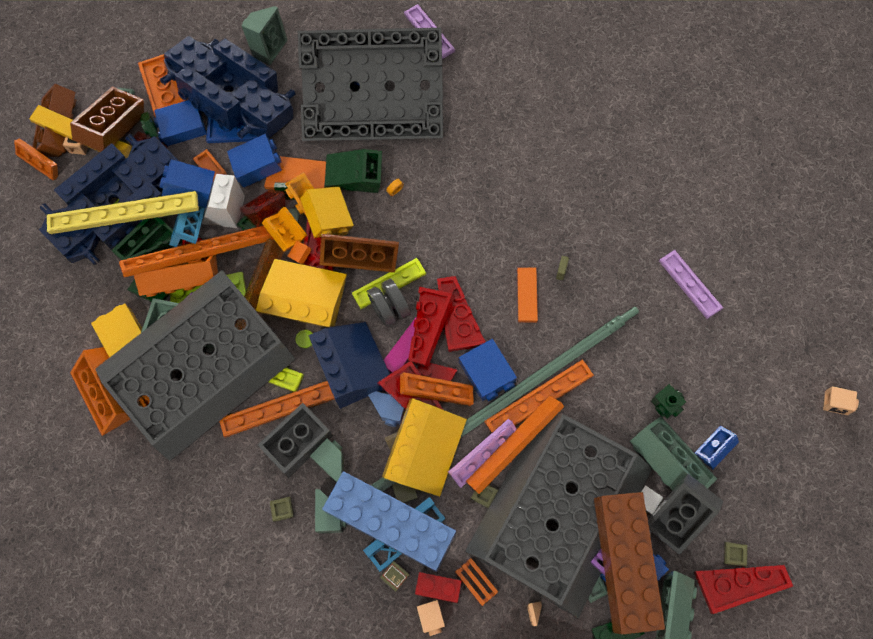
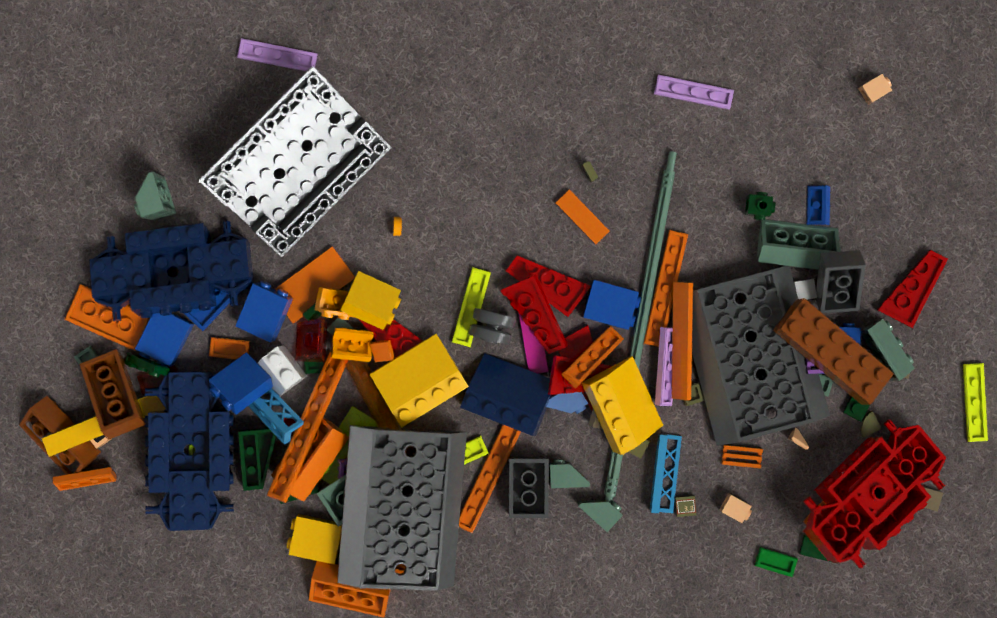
camera: 50 degrees left, 20 degrees up
light yellow tile [47,191,199,234] -> none
olive tile [270,497,294,522] -> none
lime piece [296,330,313,348] -> none
dark orange slope [320,234,399,273] -> none
medium blue brick [322,471,456,572] -> none
dark green slope [324,149,382,193] -> none
red brick [415,572,462,604] -> none
olive tile [724,542,747,567] -> none

